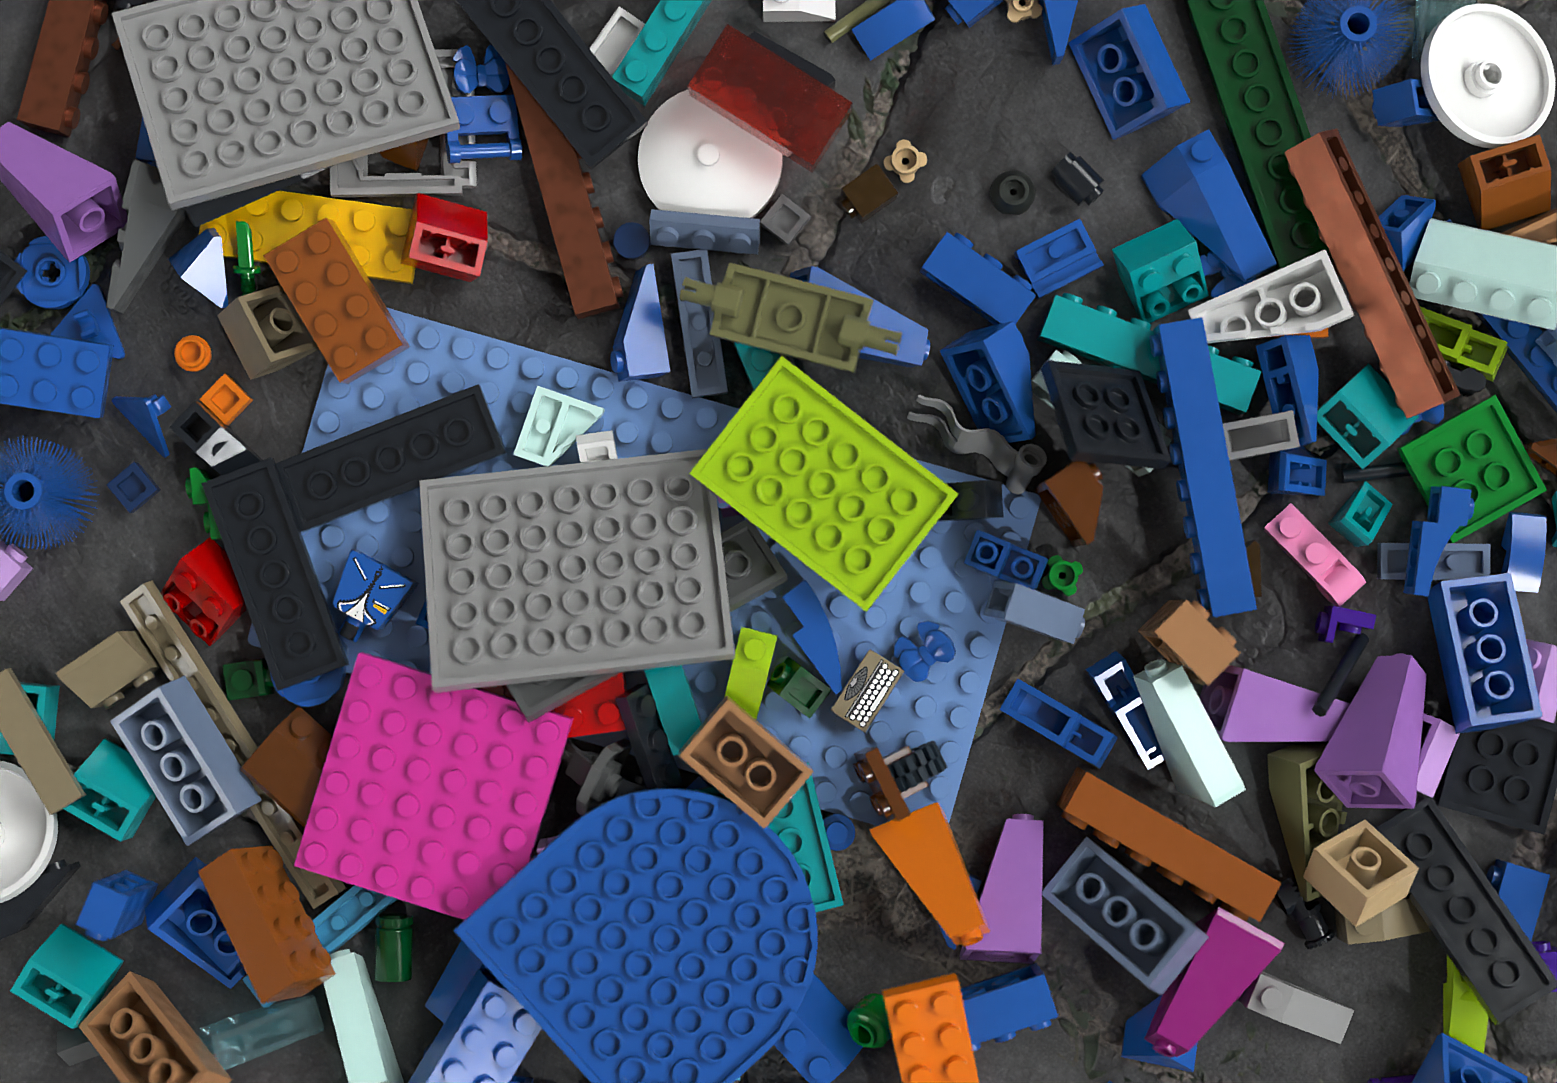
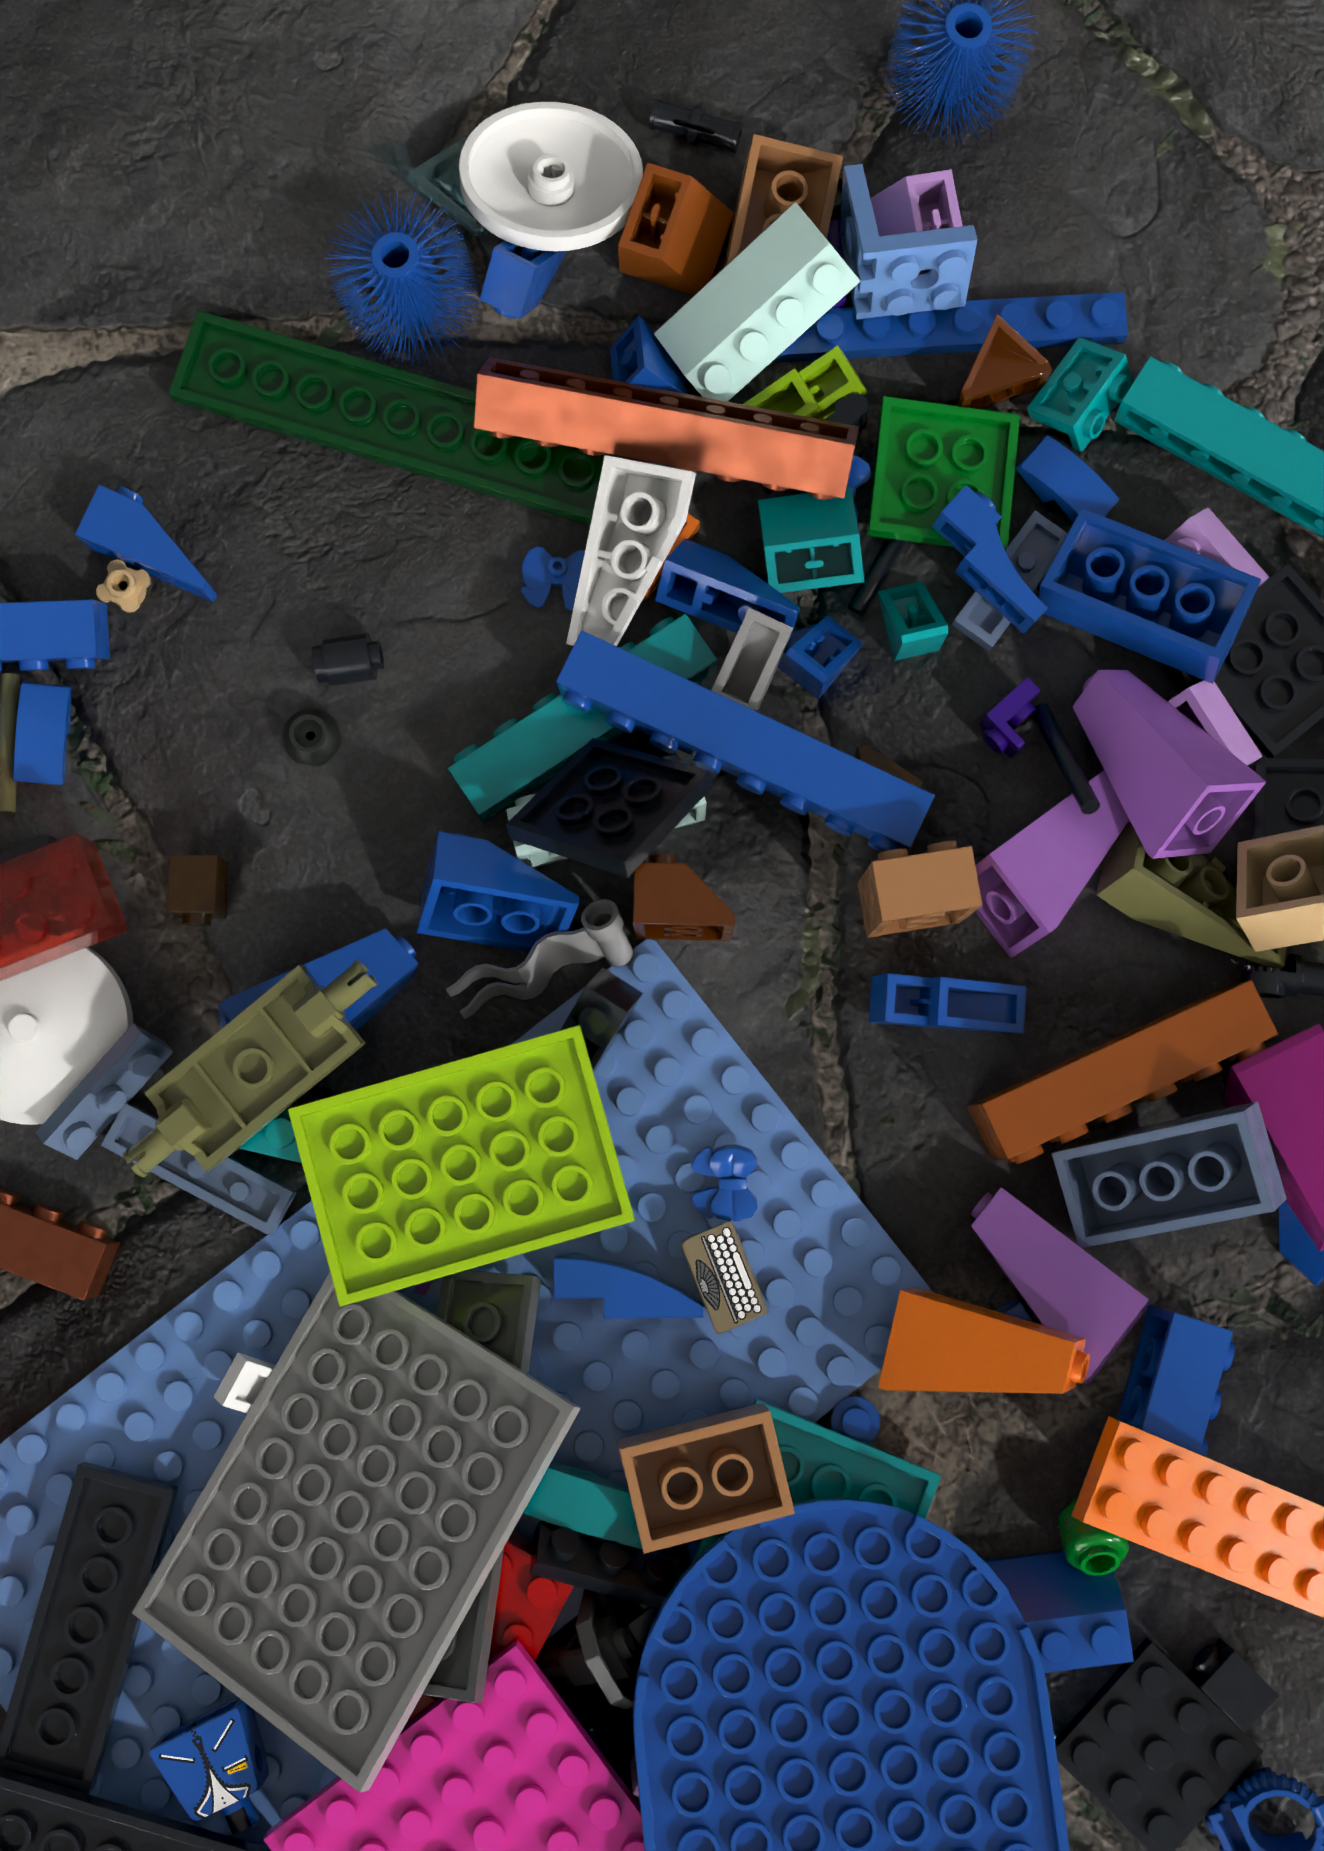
camera: 55 degrees left, 5 degrees down
light aqua wing [513,386,605,467] -> none
slope [610,264,671,382] -> none
dark blue tile [614,222,650,260] -> none
lime slope [724,627,778,720] -> none
flat silver plate [760,194,811,246] -> none
dark green bracket [767,657,832,719] -> none
reddish brown plate [853,741,947,821] -> none
tan plate [884,140,927,183] -> none
blue brick [920,232,1036,325] -> none
blue slope [964,530,1048,591] -> none
sand blue slope [983,580,1085,644] -> none
blue slope [999,679,1118,769] -> none
blue plate [1014,219,1104,299] -> none
green plate [1042,555,1083,596] -> none
blue slope [1068,4,1190,140] -> none
teal slope [1112,219,1209,323] -> none
light aqua slope [1133,659,1246,807] -> none
blue wedge [1141,129,1277,282] -> none
bright pink plate [1264,503,1366,607] -> none

